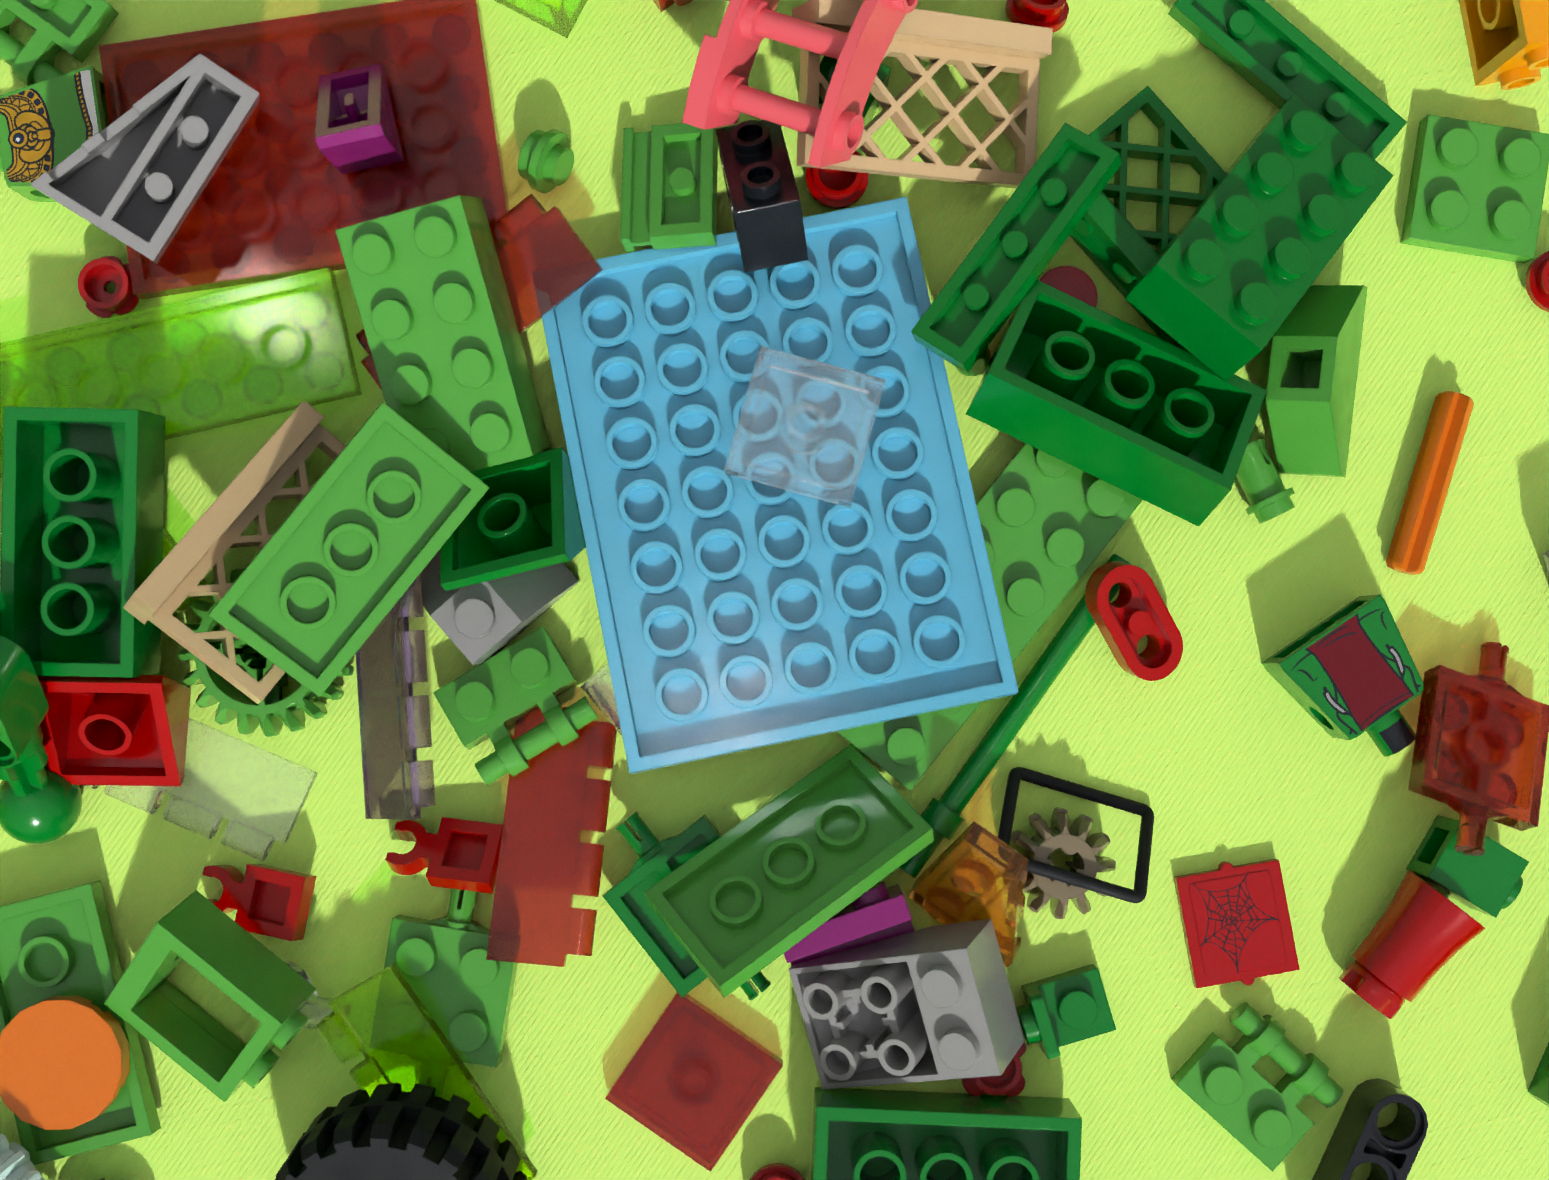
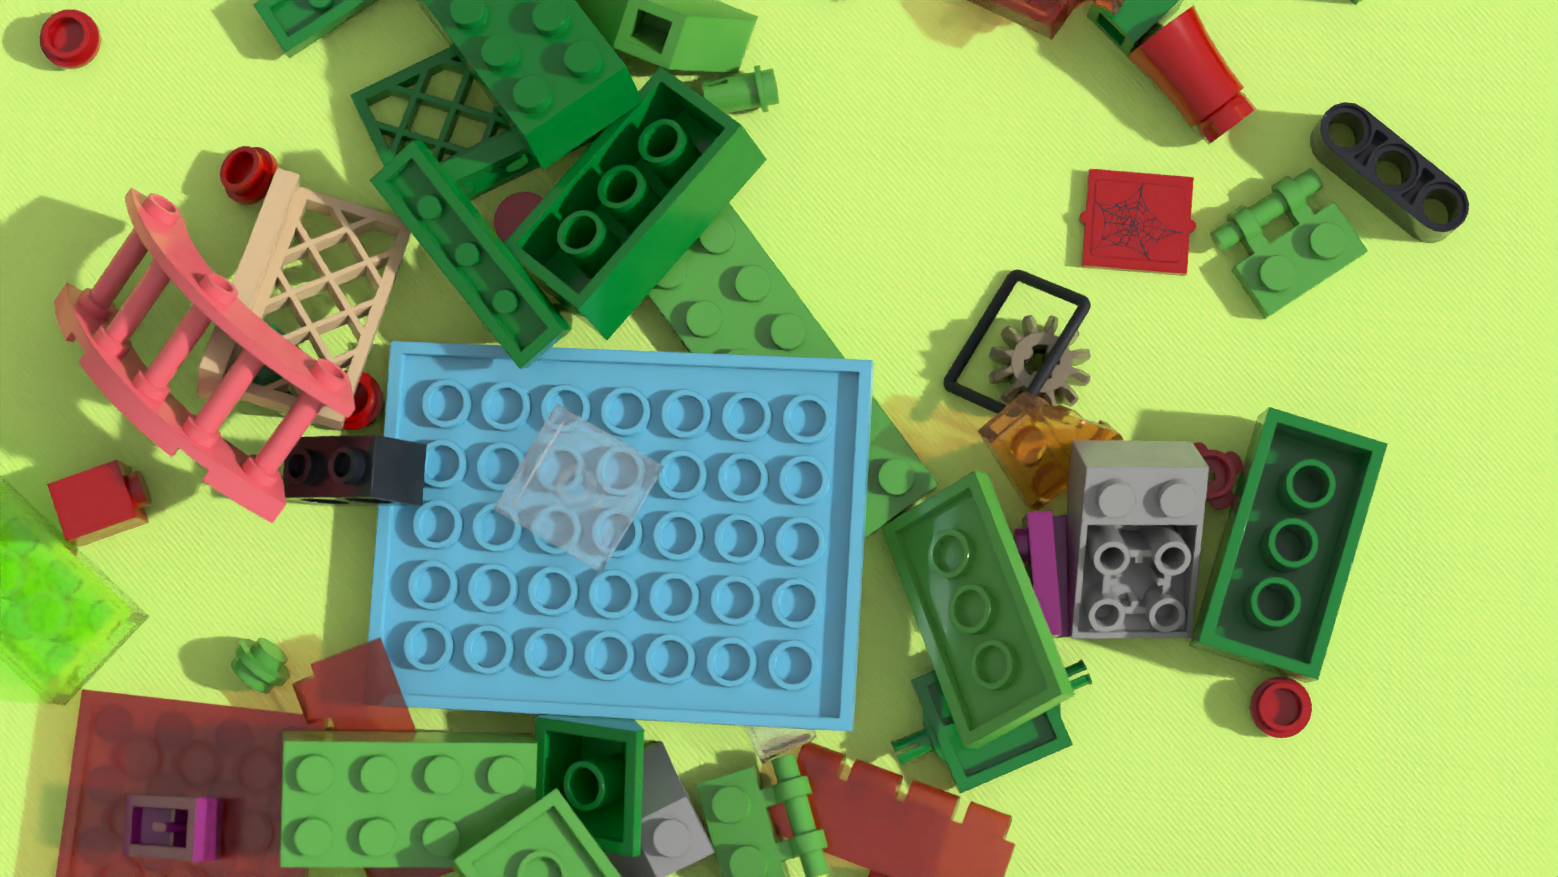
camera: 75 degrees left, 5 degrees down
clear red plate [605,991,783,1172] -> none
bright green plate [620,123,718,252] -> none
green bar [899,554,1130,878] -> none
green bracket [1016,964,1116,1060] -> none
red plate [1085,561,1183,681] -> none
torso [1262,594,1424,757] -> none

